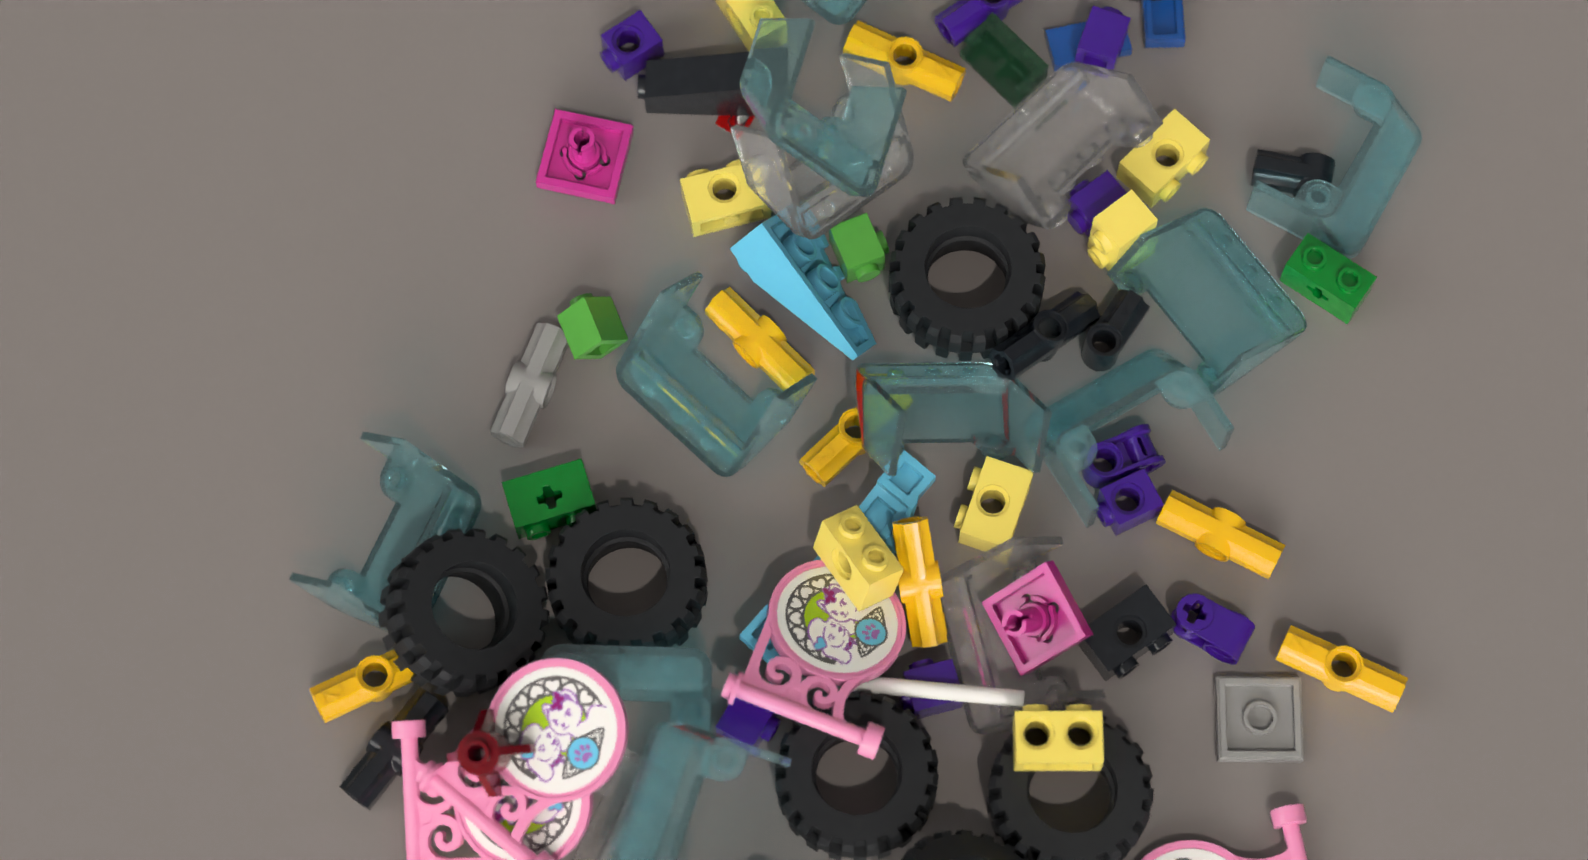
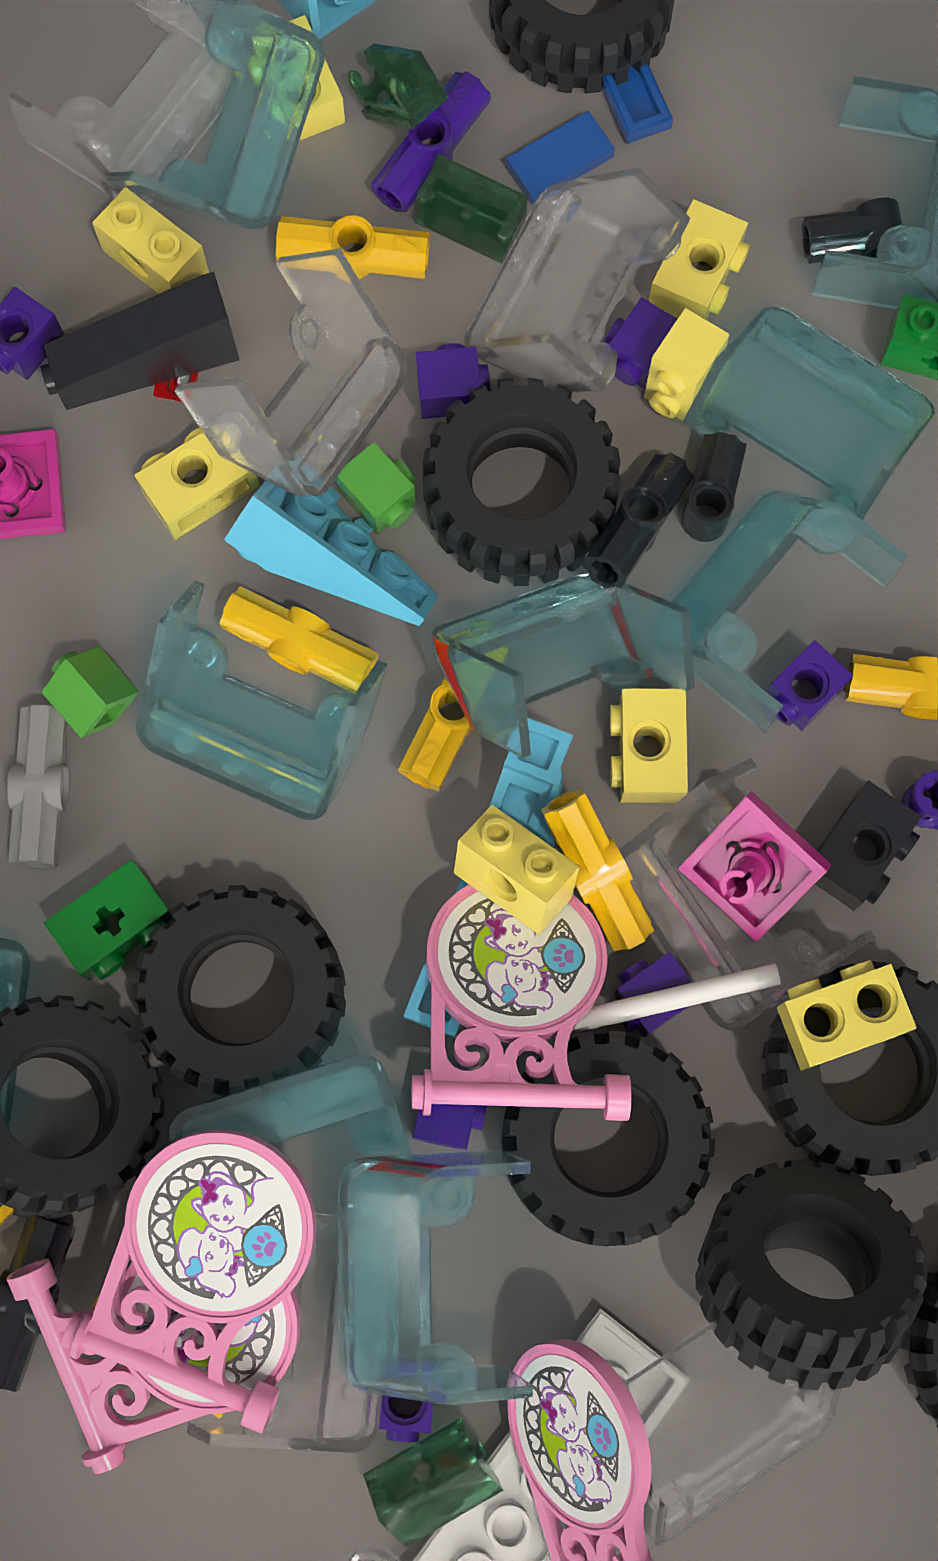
camera: 20 degrees left, 5 degrees up
dark red brick [446,709,536,797] -> none
clear light blue windscreen [740,18,907,197] -> none
dark purple brick [1075,6,1131,75] -> none
dark purple piece [1082,424,1166,489] -> none
none -> dark purple brick [416,343,491,419]

